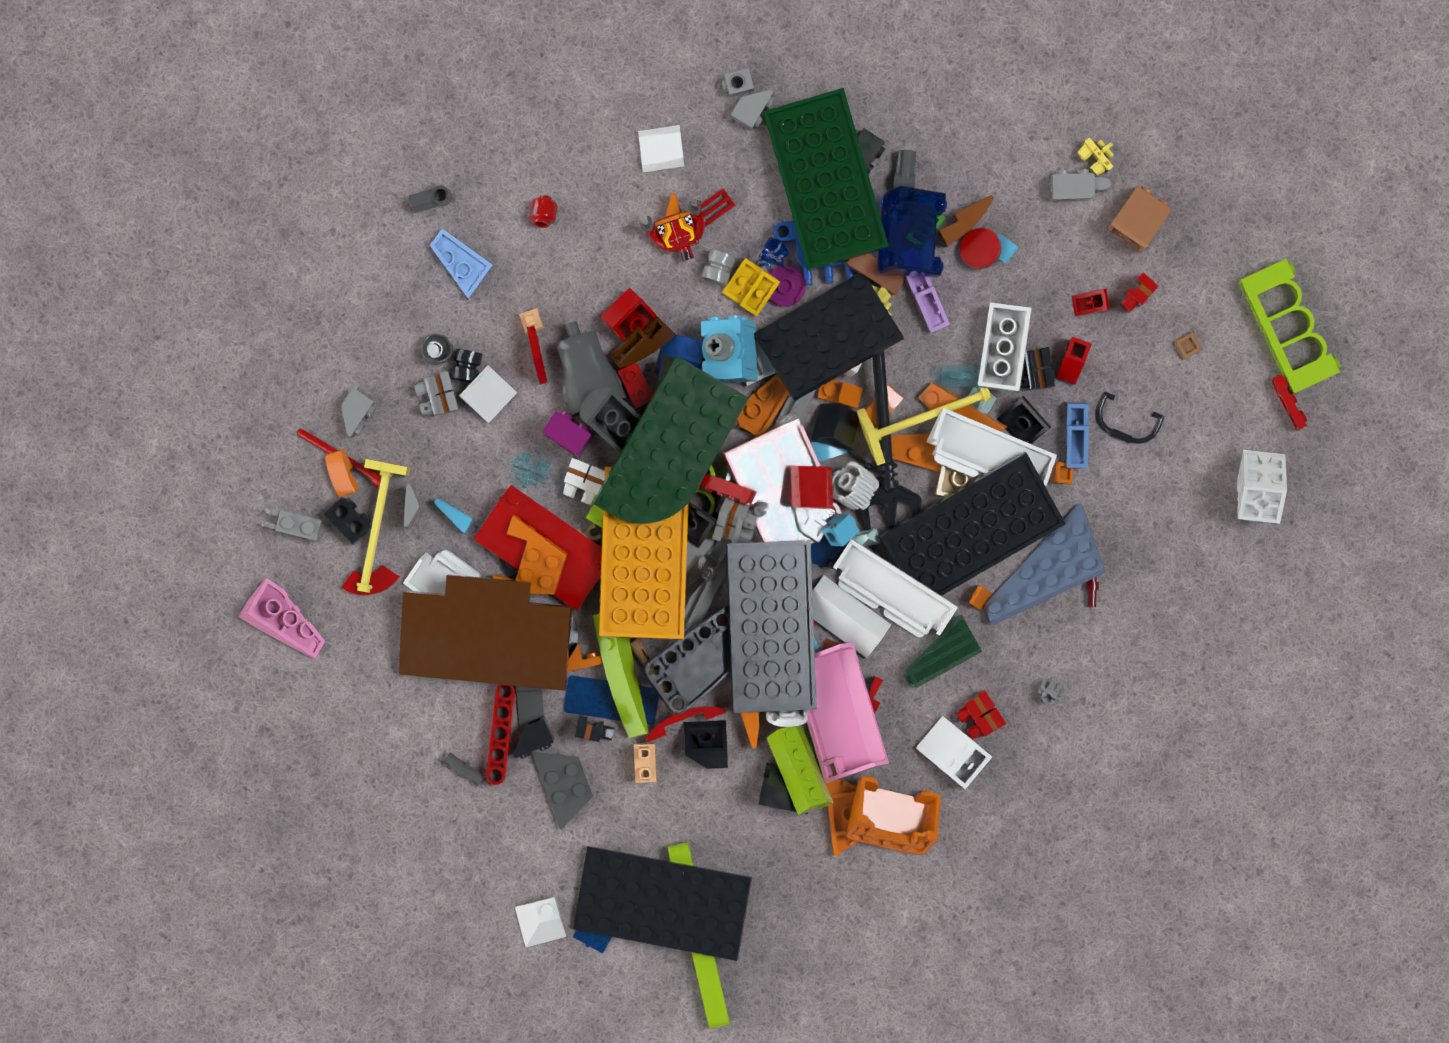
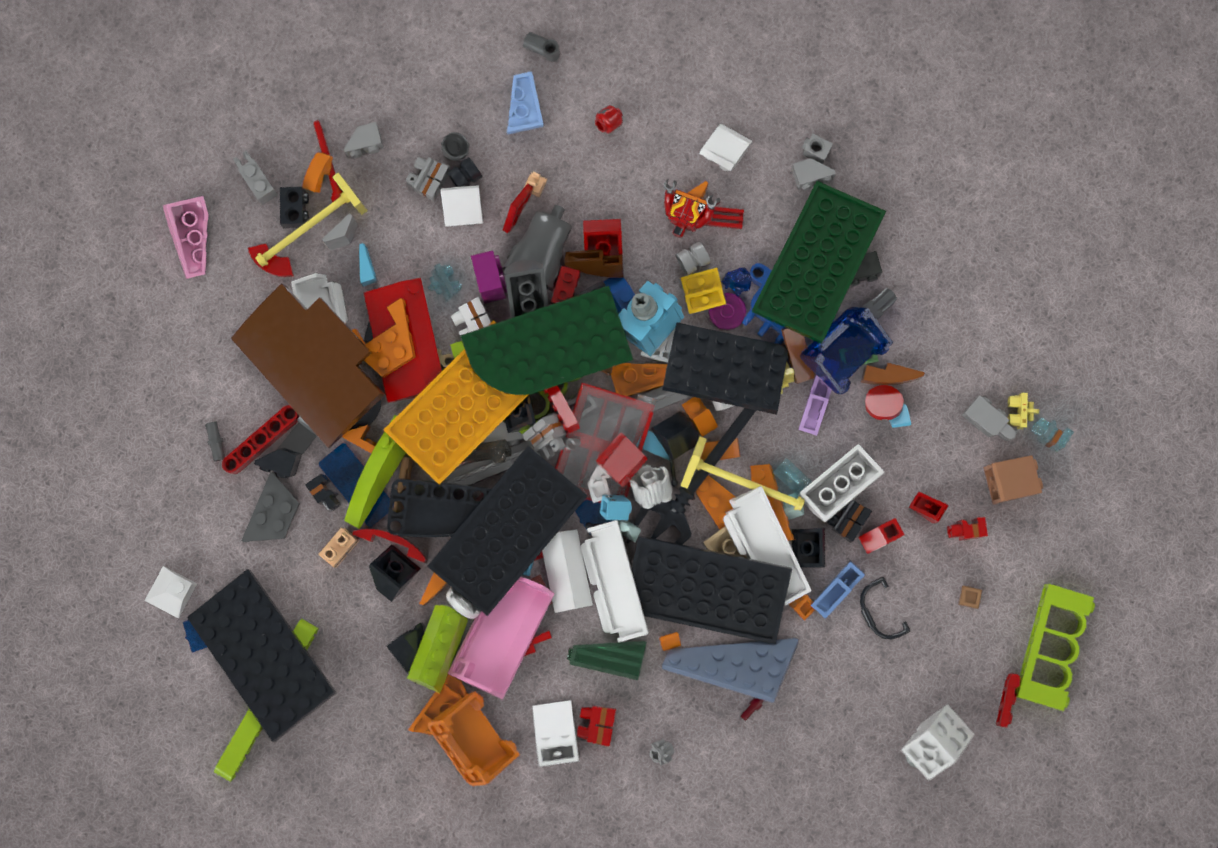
camera: 45 degrees right, 5 degrees down
none -> clear light blue hips [1030,417,1074,452]

